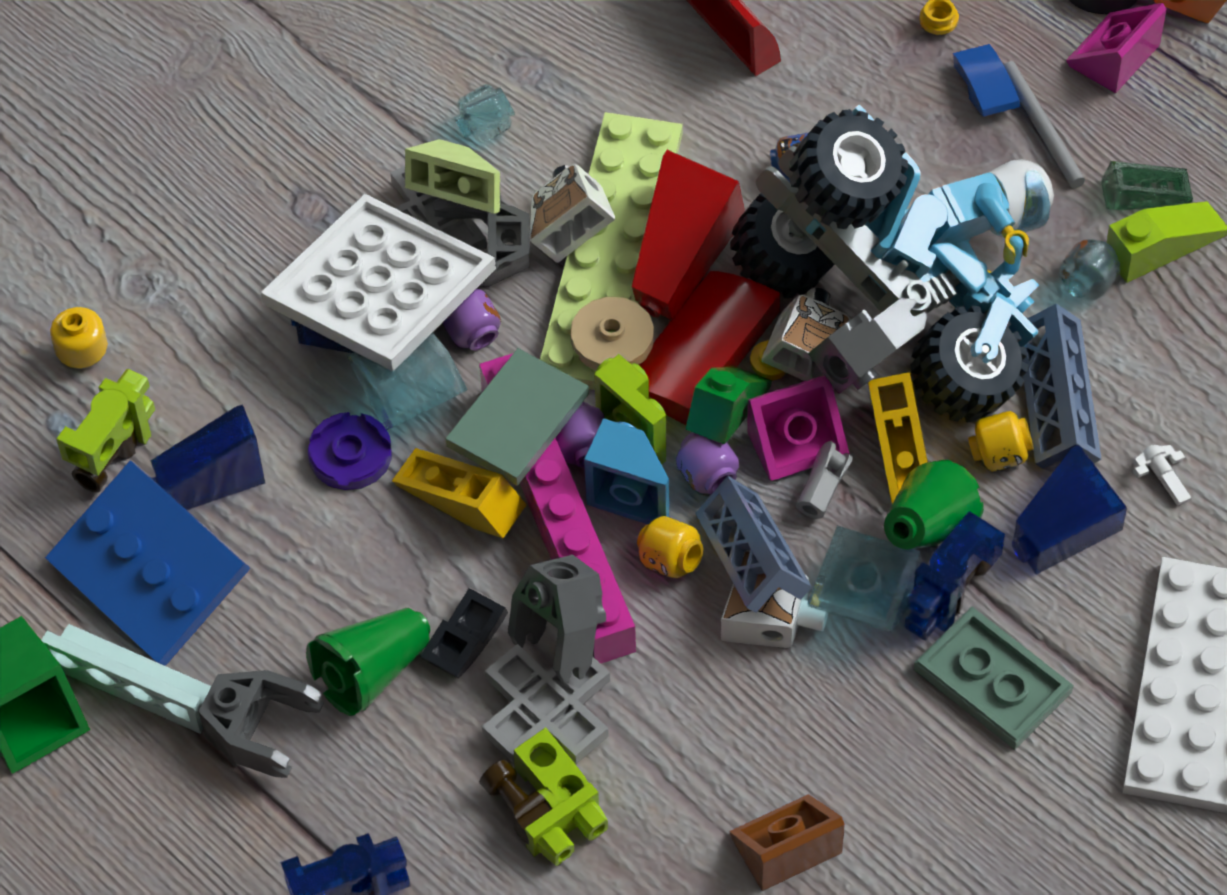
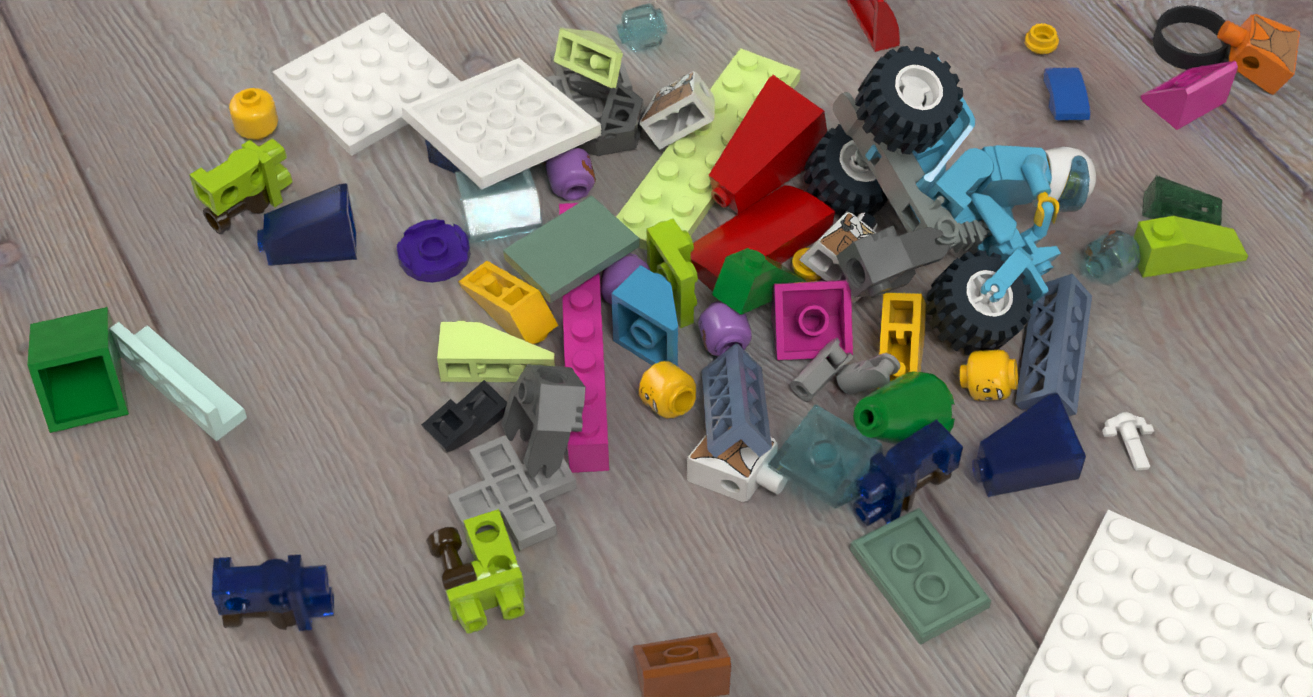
camera: 15 degrees right, 5 degrees down
blue plate [45,460,251,666] -> none
dark grey piece [198,670,324,778] -> none
green cone [306,608,431,716] -> none
tan plate [571,297,654,370] -> none
light grey bar [1004,61,1085,188] -> none
none -> white plate [273,12,461,156]
none -> yellowish green slope [437,321,555,382]
none -> light grey bar [836,353,901,394]

